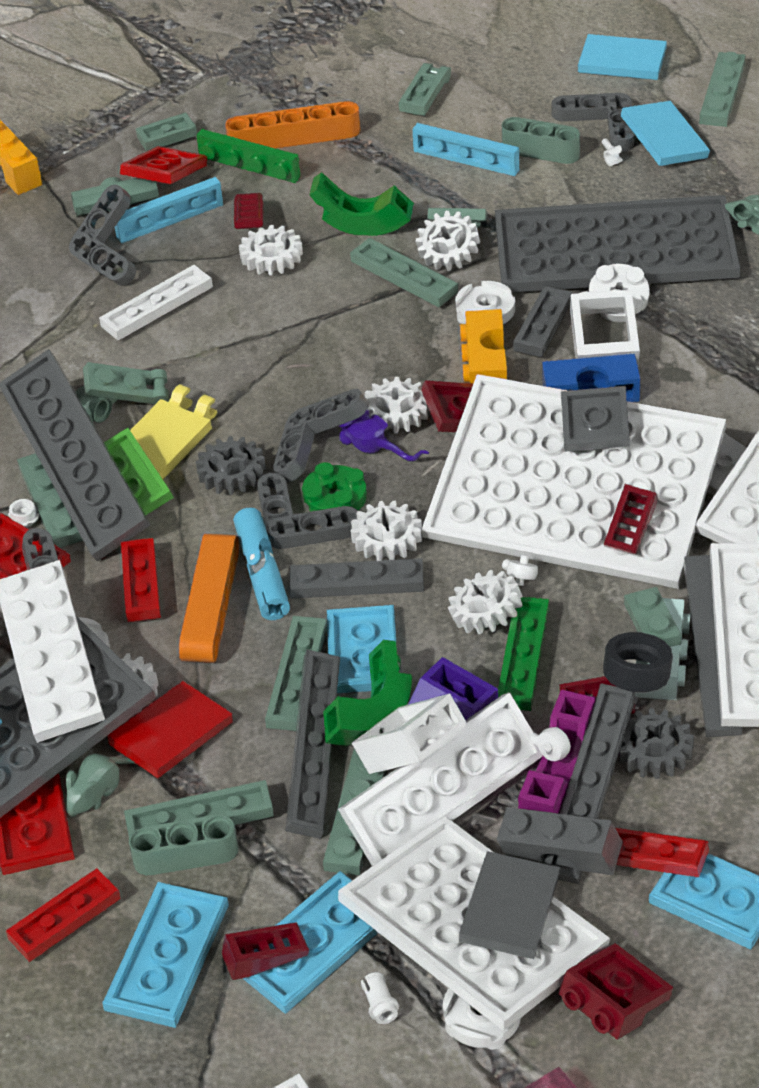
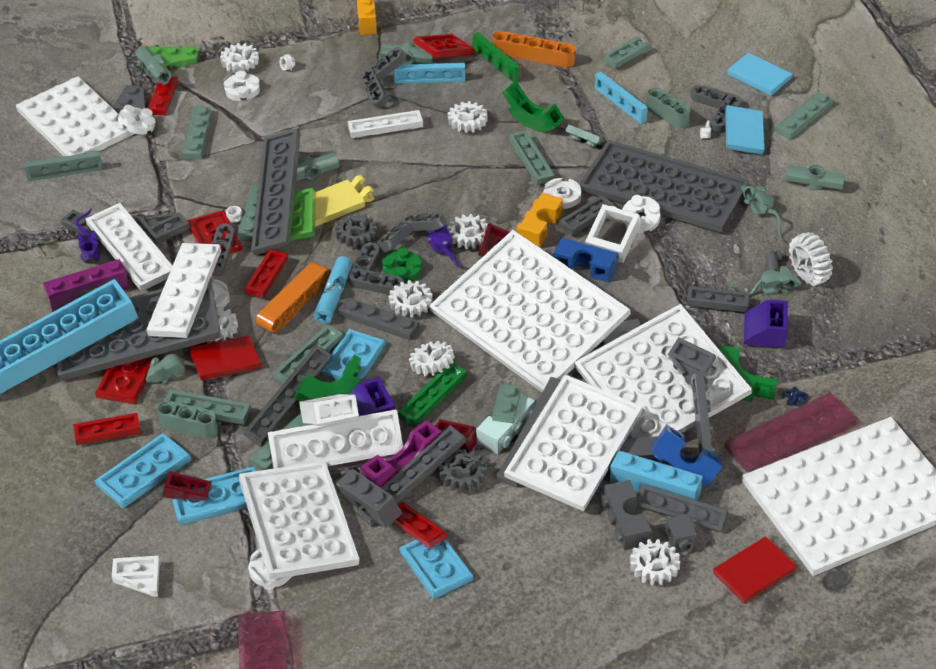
camera: 25 degrees right, 0 degrees up
sand green plate [83,362,170,404] -> none
sand green plate [136,113,197,151] -> none
dark red slope [234,193,264,229] -> none
white pin [361,972,399,1024] -> none
white gear [416,211,480,271] -> none
dark grey tile [459,851,560,959] -> none
white piece [502,555,538,586] -> none
white piece [530,727,570,761] -> none
dark red plate [559,943,674,1040] -> none
dark grey plate [561,386,630,452] -> none
dark red slope [603,484,658,556] -> none
black tyre [603,632,673,693] -> none

